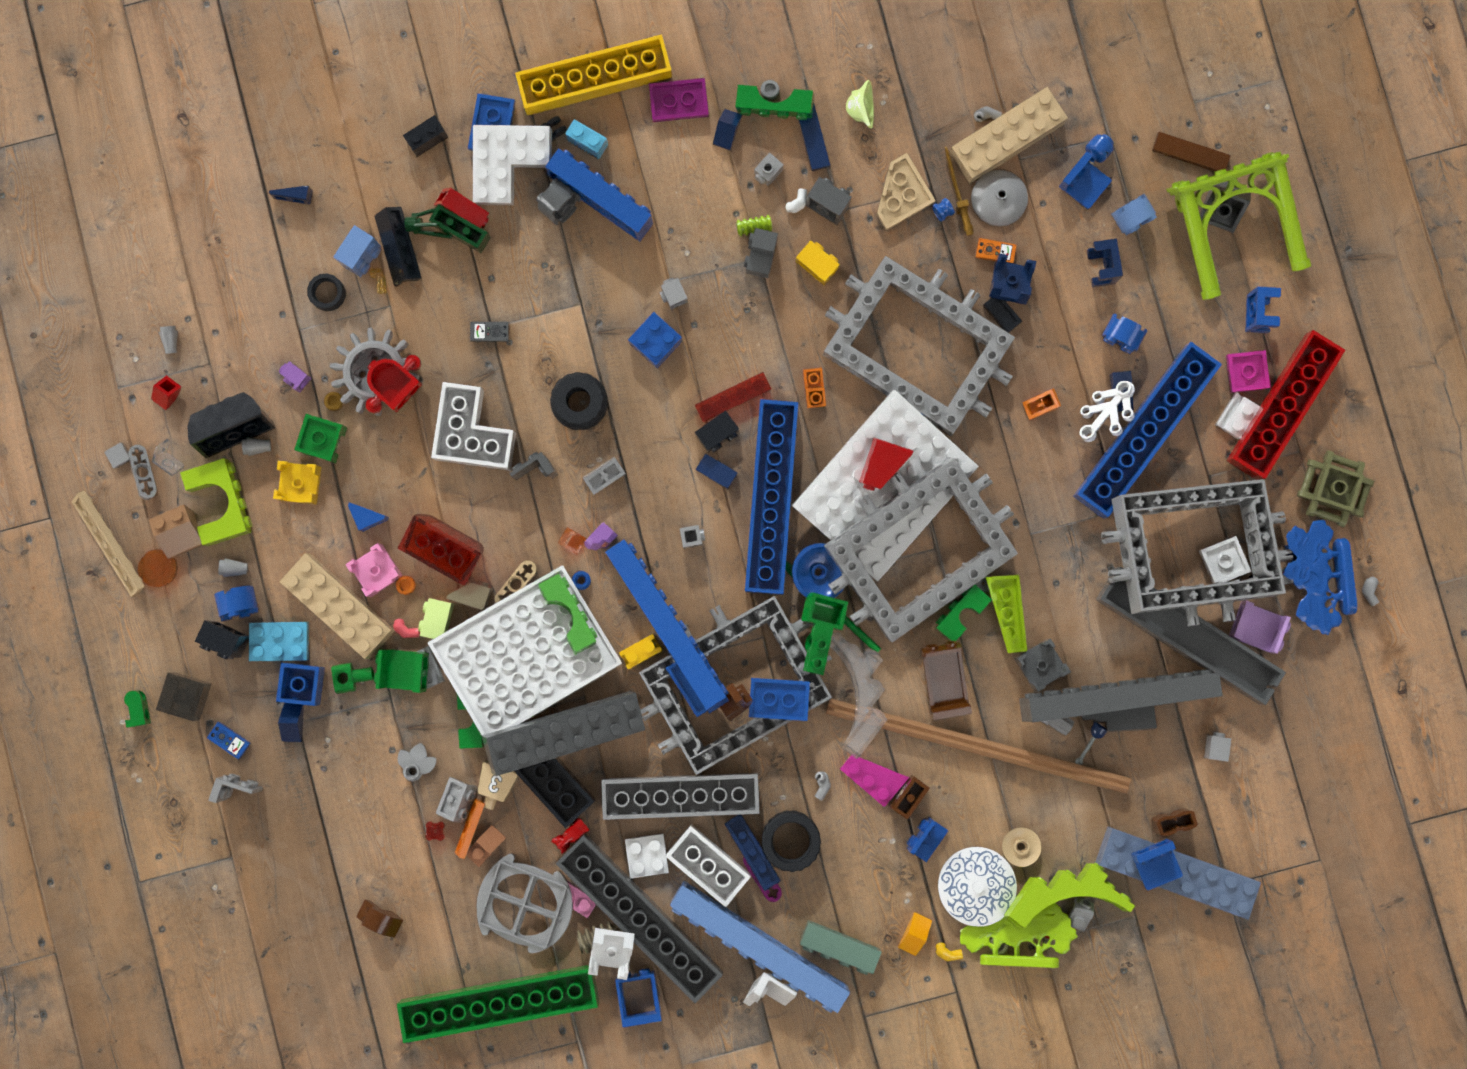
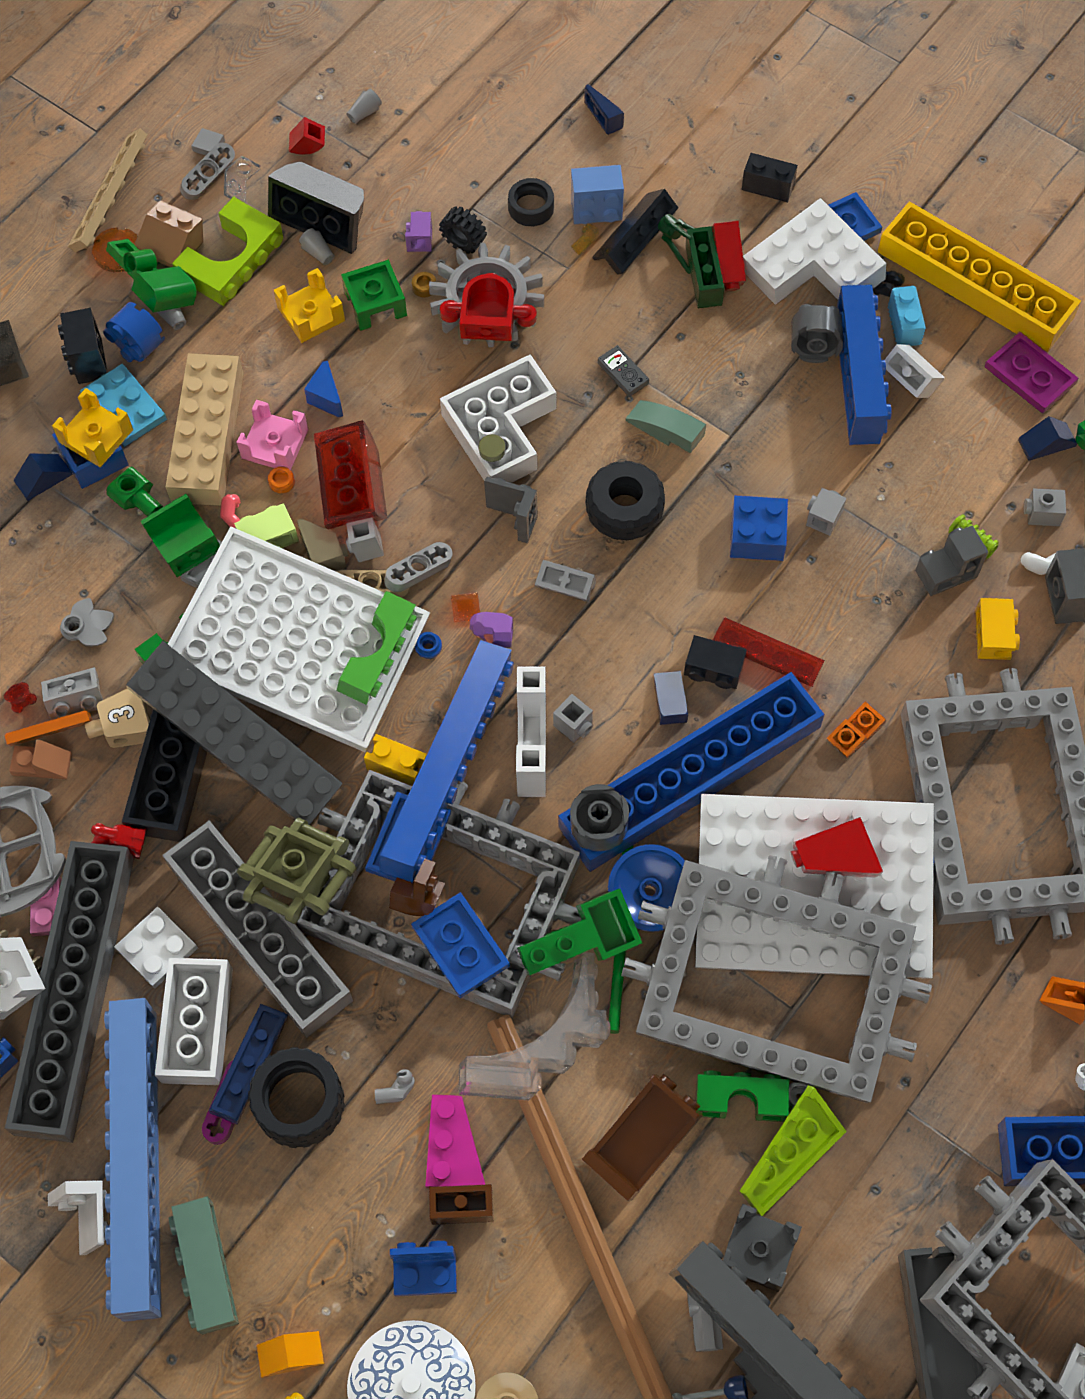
camera: 50 degrees right, 20 degrees down
none -> yellow panel [52,388,133,467]
none -> green plate [106,239,197,313]
none -> olive brick [237,818,356,924]
none -> light grey brick [346,516,384,562]
none -> light grey beam [384,542,452,592]
none -> black tyre [439,206,487,254]
none -> olive tile [479,434,506,462]
none -> white arch [516,667,546,797]
none -> dark grey brick [570,784,629,851]
none -> sand green slope [626,400,706,453]
none -> white brick [885,344,945,398]

